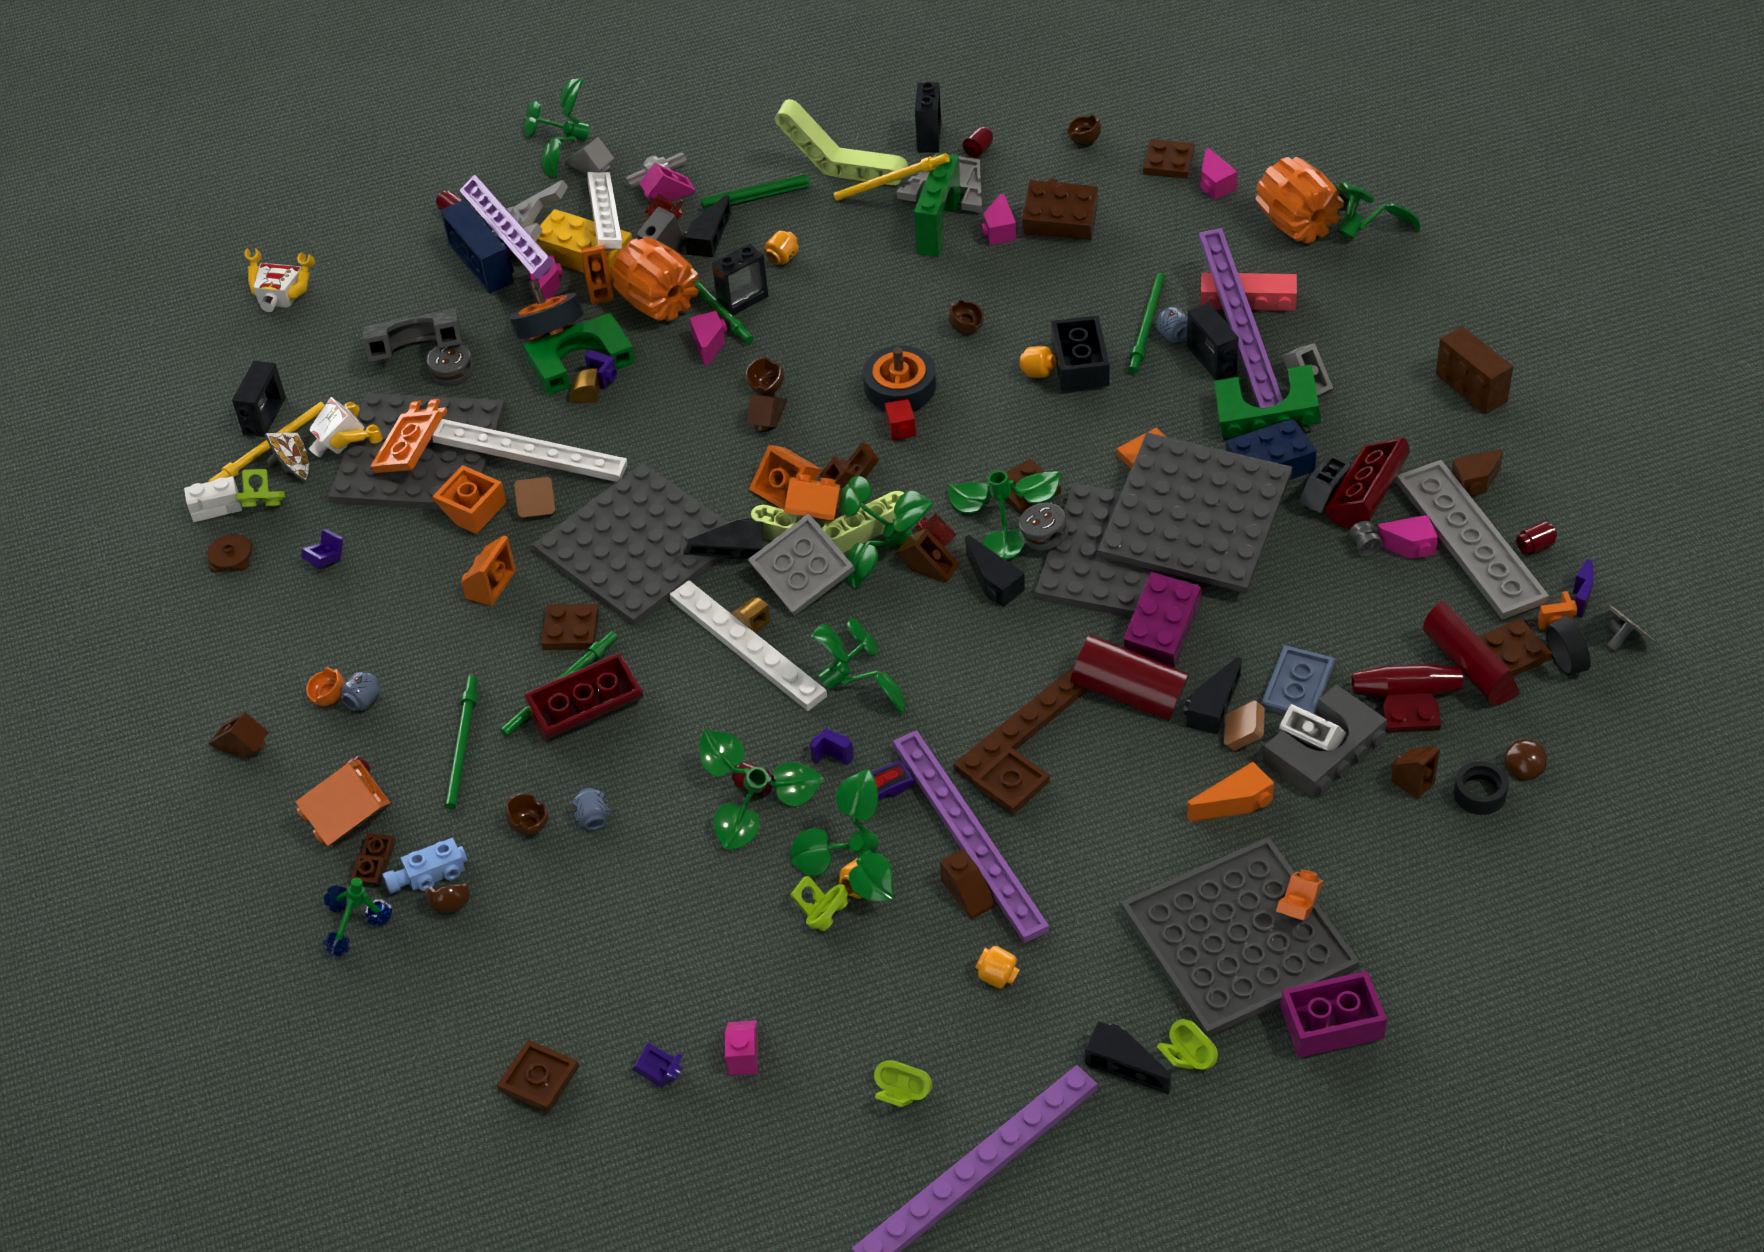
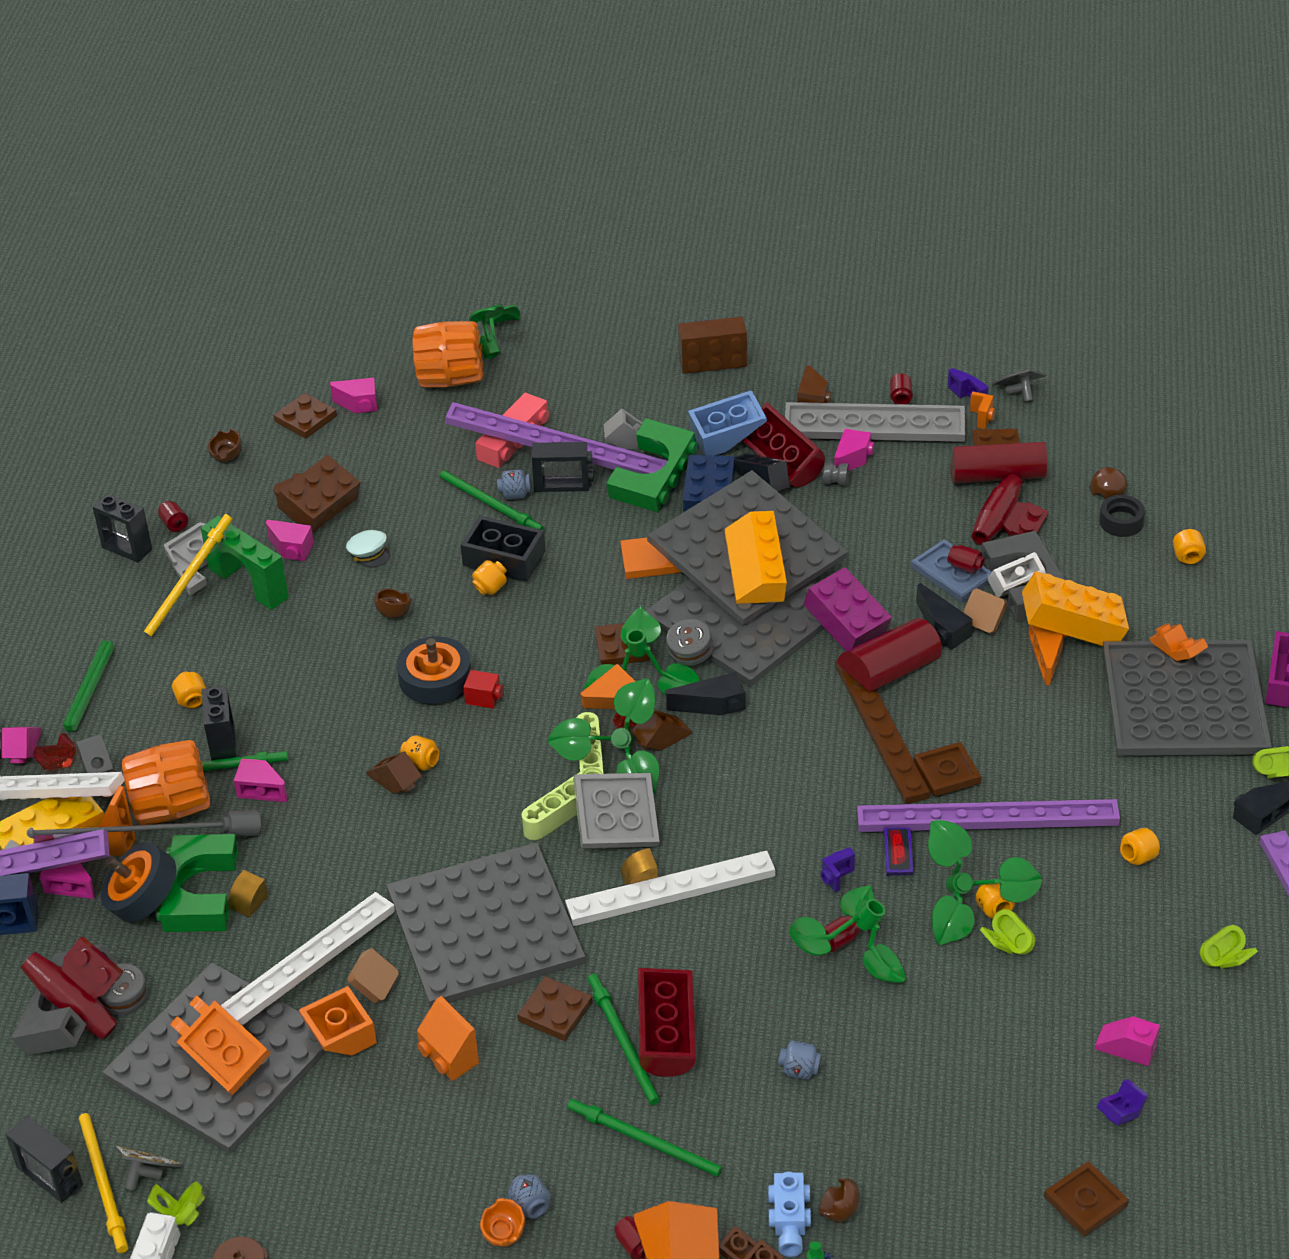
camera: 65 degrees left, 5 degrees down
dark purple bracket [301,529,343,568] -> none
torso [309,397,383,457] -> none
reddish brown hair [506,793,548,835] -> none
dark purple bracket [585,350,617,389] -> none
black slope [683,195,731,258] -> none
black slope [683,518,763,559] -> none
reddish brown hair [745,357,785,395] -> none
orange slope [749,445,821,509] -> none
yellowish green beam [775,99,908,185] -> none
orange slope [784,474,840,521] -> none
green plant [811,618,905,717] -> none
reddish brown slope [820,443,879,489] -> none
reddish brown slope [940,849,995,920] -> none
reddish brown slope [1391,746,1440,799] -> none
black tyre [1545,616,1591,675] -> none
none -> dark red plate [21,936,124,1040]
none -> dark grey flag [27,810,261,843]
none -> light aqua piece [346,530,390,567]
none -> light orange head [400,735,440,771]
none -> orange slope [580,664,635,709]
none -> medium blue slope [688,390,767,456]
none -> light orange slope [724,511,787,604]
none -> dark red brick [947,545,985,574]
none -> light orange brick [1022,571,1129,646]
none -> light orange head [1173,529,1206,564]

